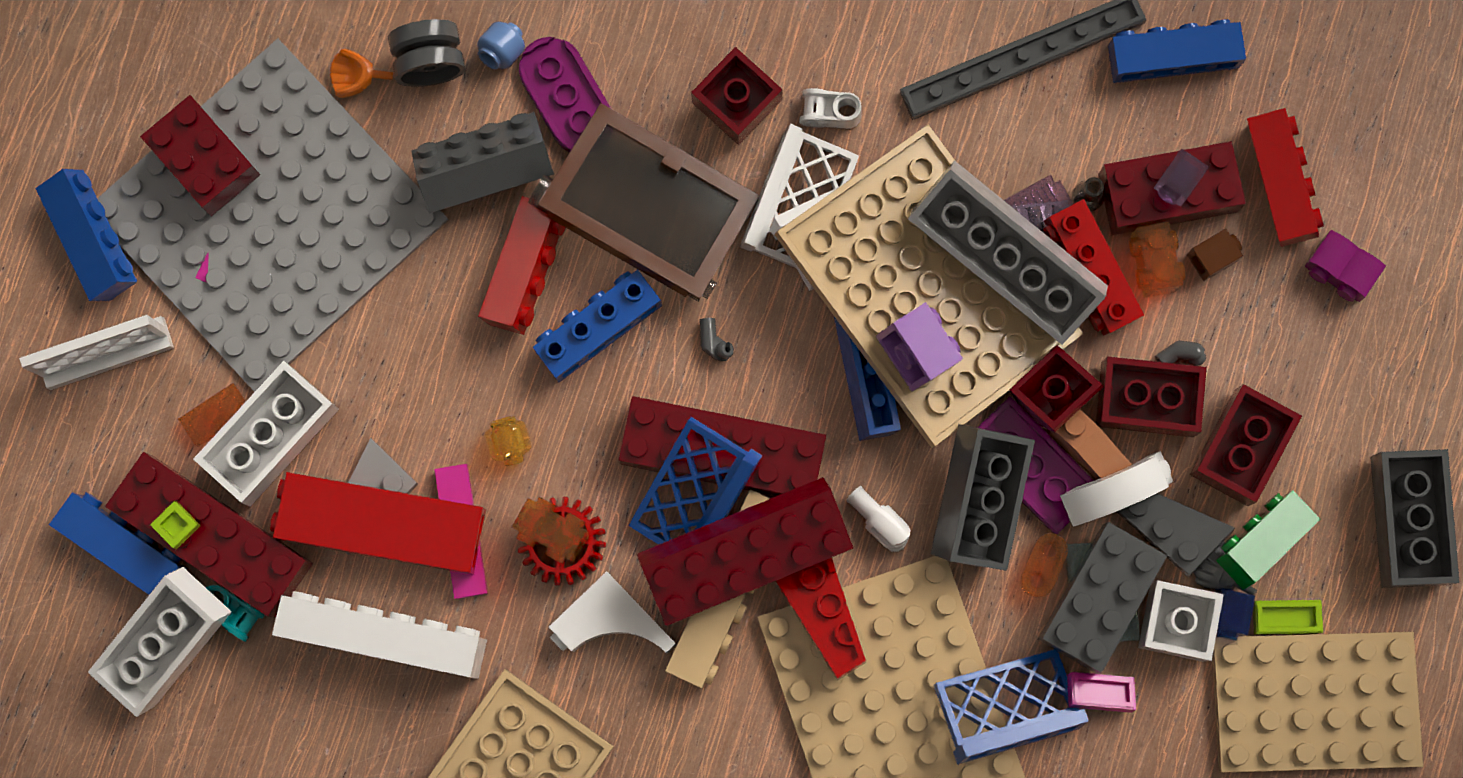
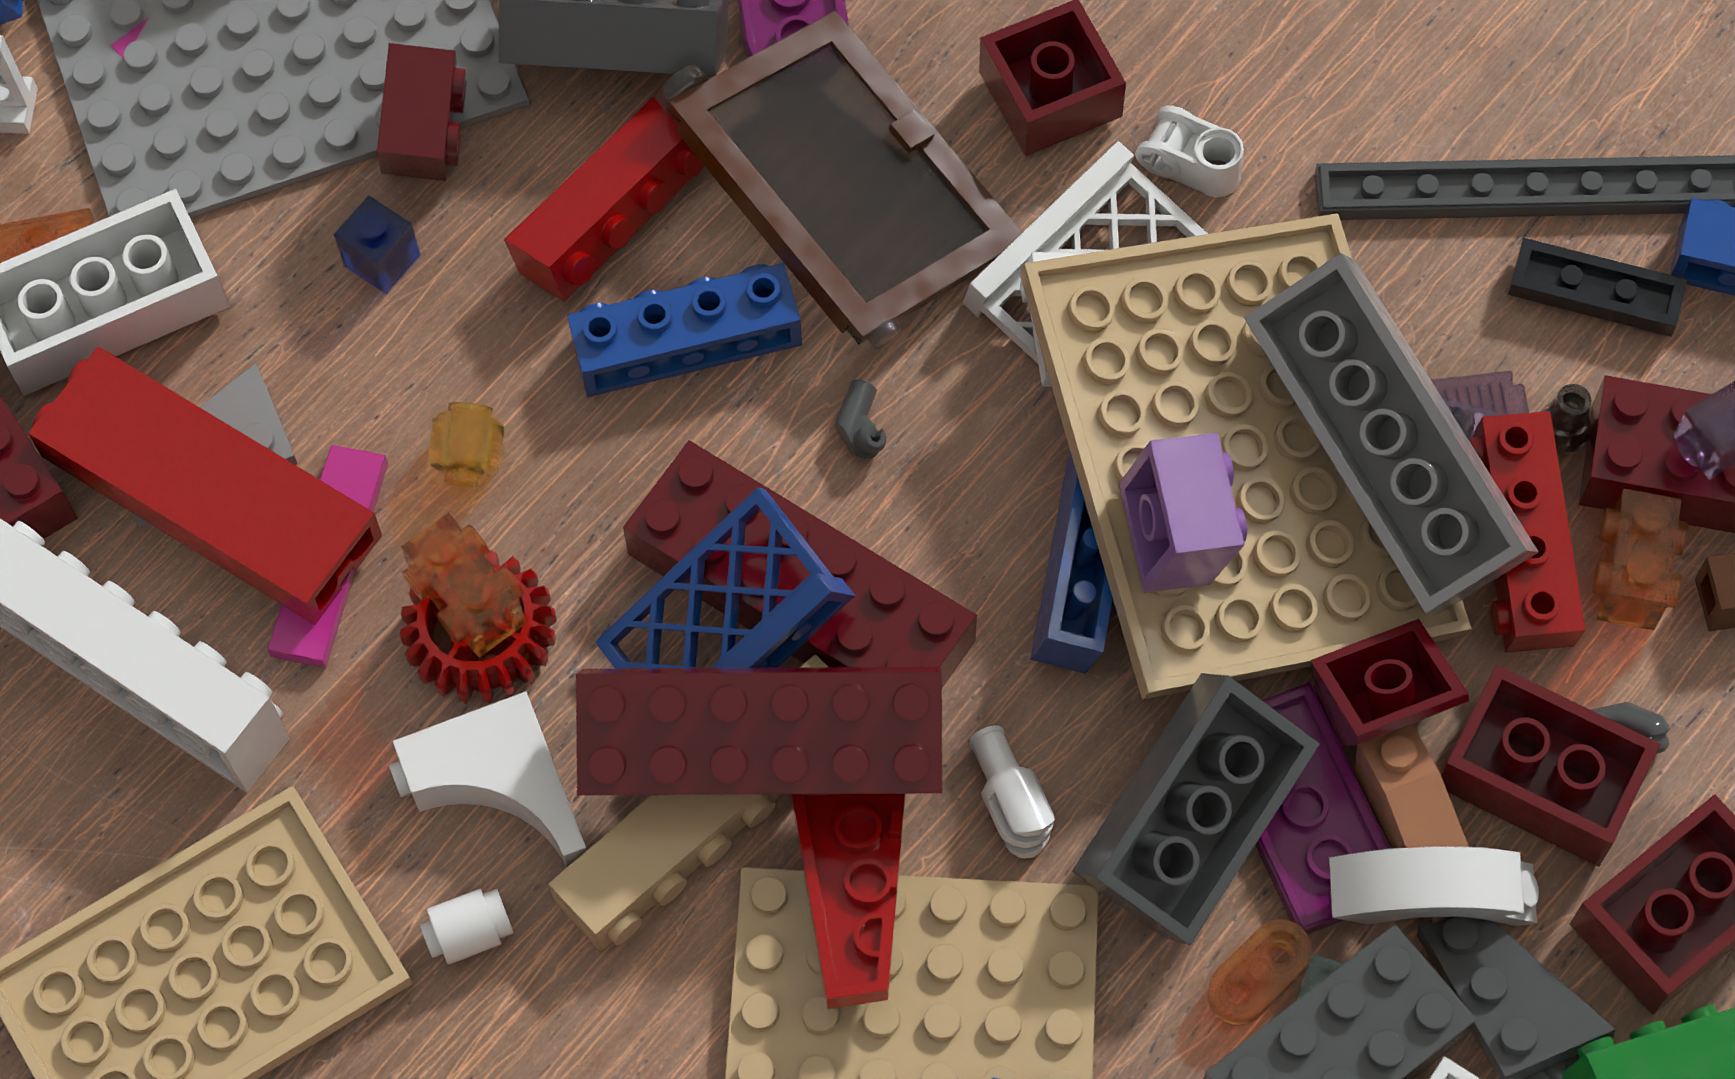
camera: 20 degrees right, 15 degrees down
none -> clear blue brick [334,195,421,294]
none -> dark red brick [377,43,467,181]
none -> white brick [420,888,514,965]
none -> black plate [1508,238,1687,337]

